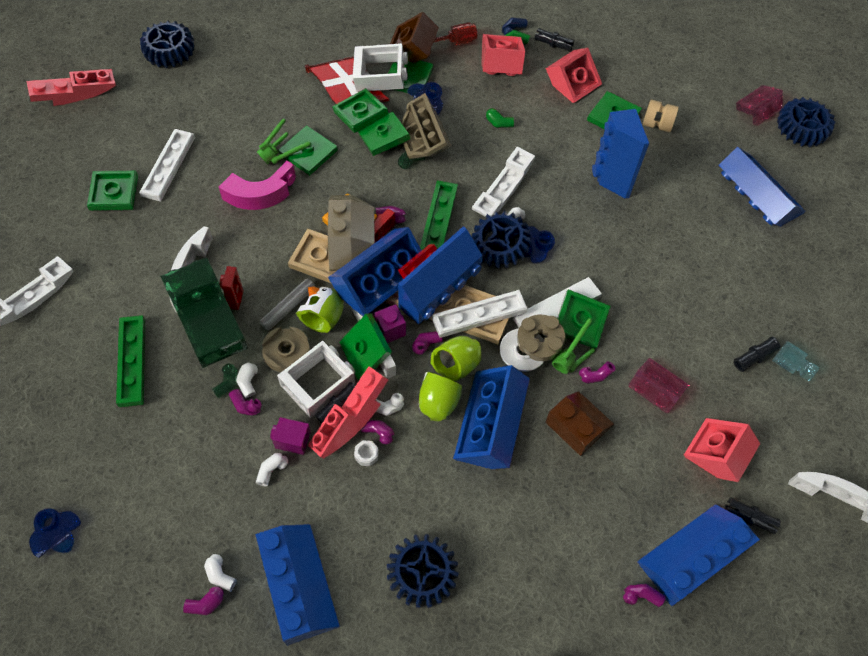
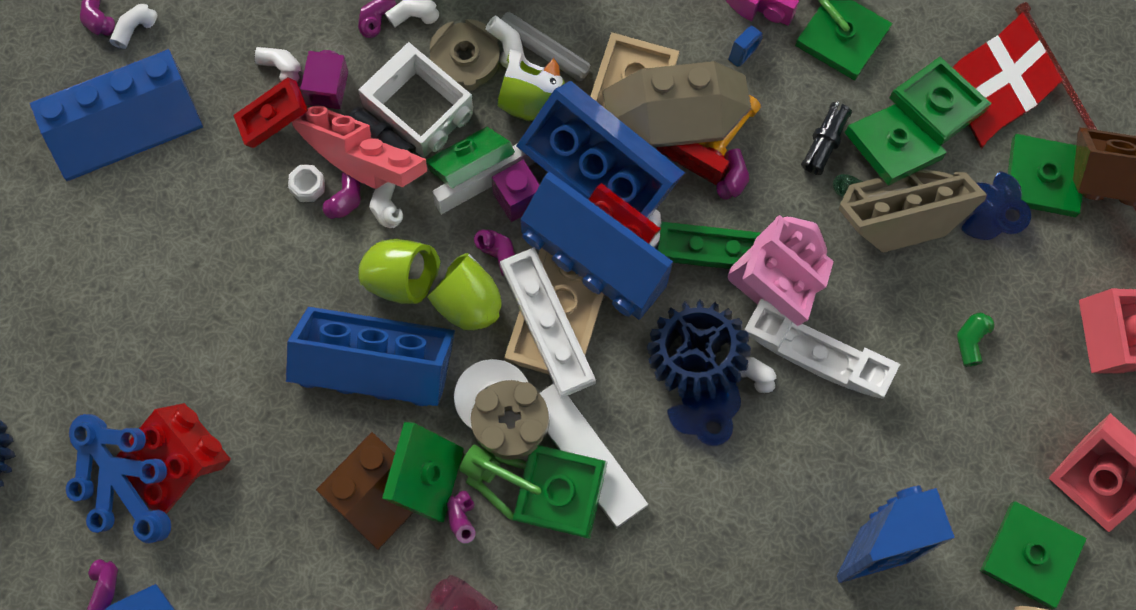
camera: 85 degrees right, 10 degrees up
white window [353,44,408,92] -> none
dark blue gear [387,534,459,609] -> none
none -> blue plant [66,414,171,543]
none -> red bracket [116,403,231,514]
none -> red plate [233,77,308,148]
none -> green plate [382,422,464,523]
none -> white arm [486,16,524,69]
none -> blue tile [728,26,763,67]
none -> bright pink piece [728,215,834,326]
none -> black pin [801,102,852,175]

